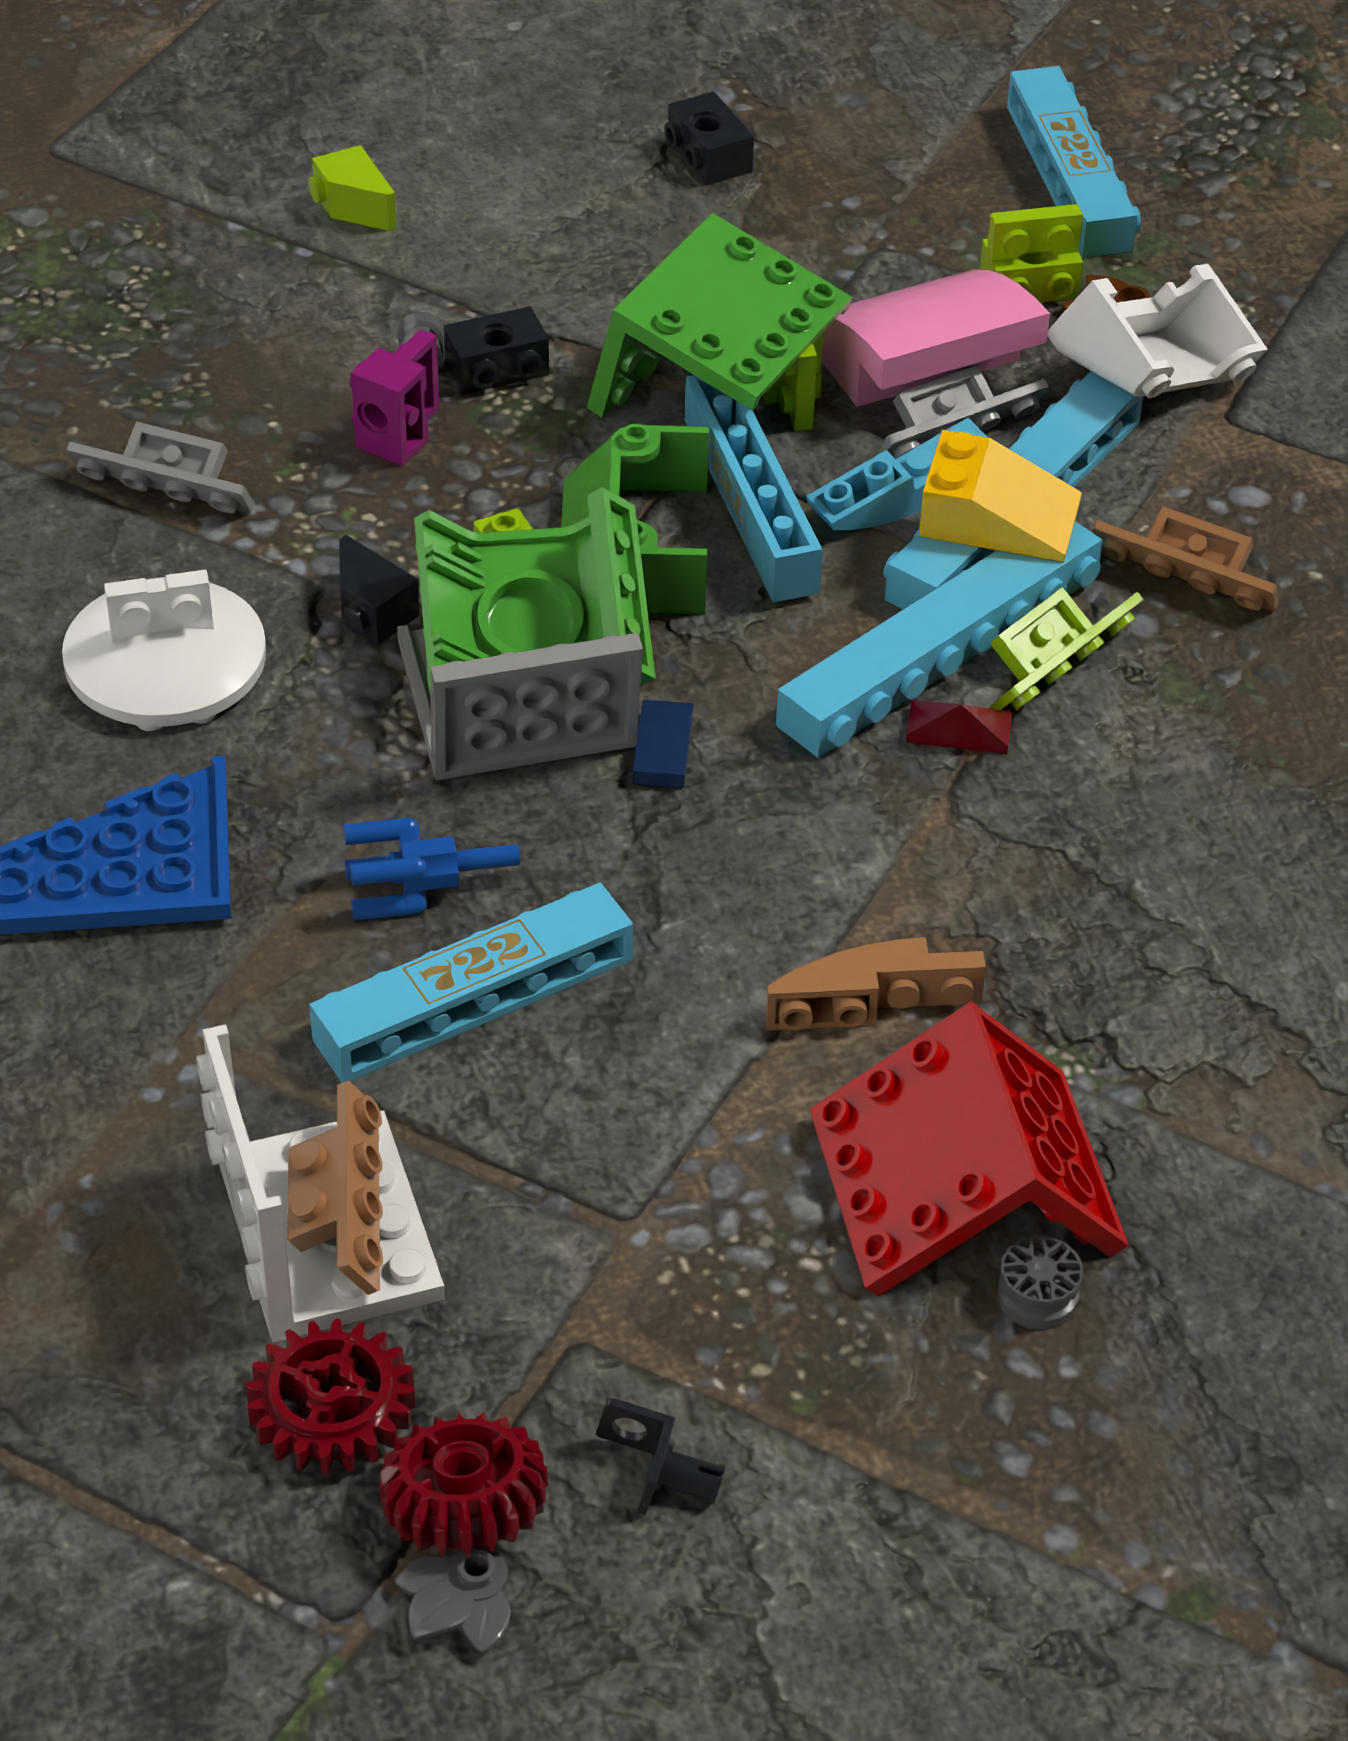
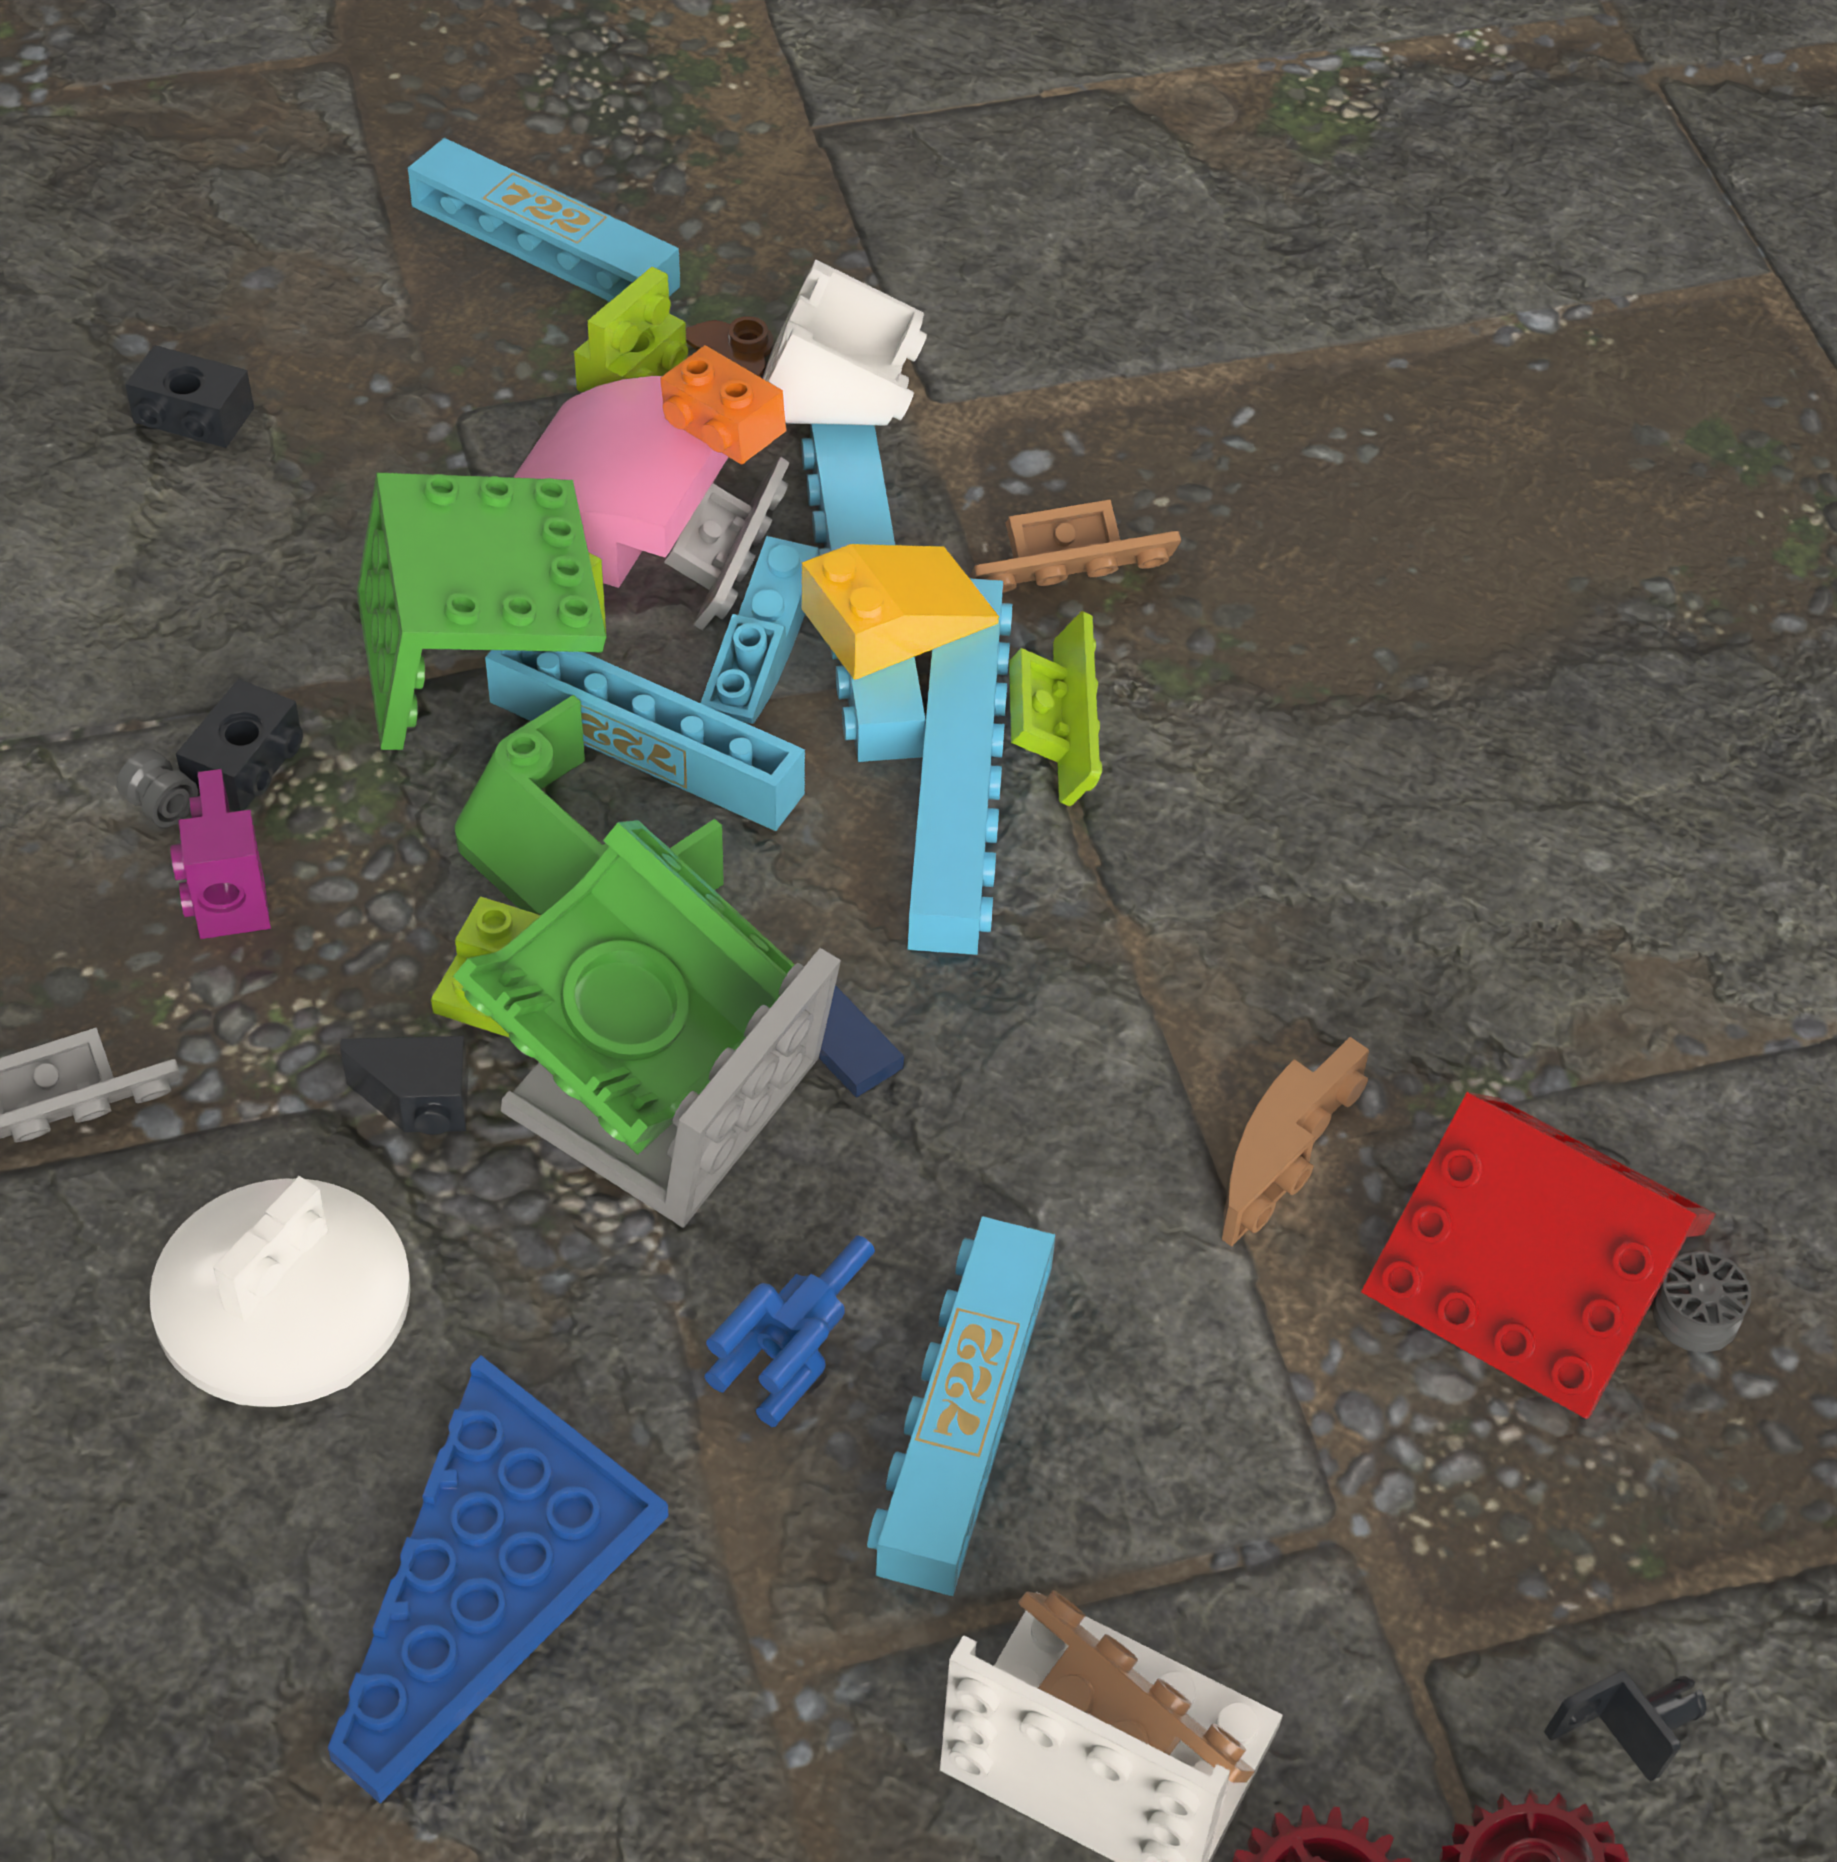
camera: 45 degrees left, 5 degrees up
dark red slope [906,700,1012,754] -> none
none -> orange brick [660,345,786,465]

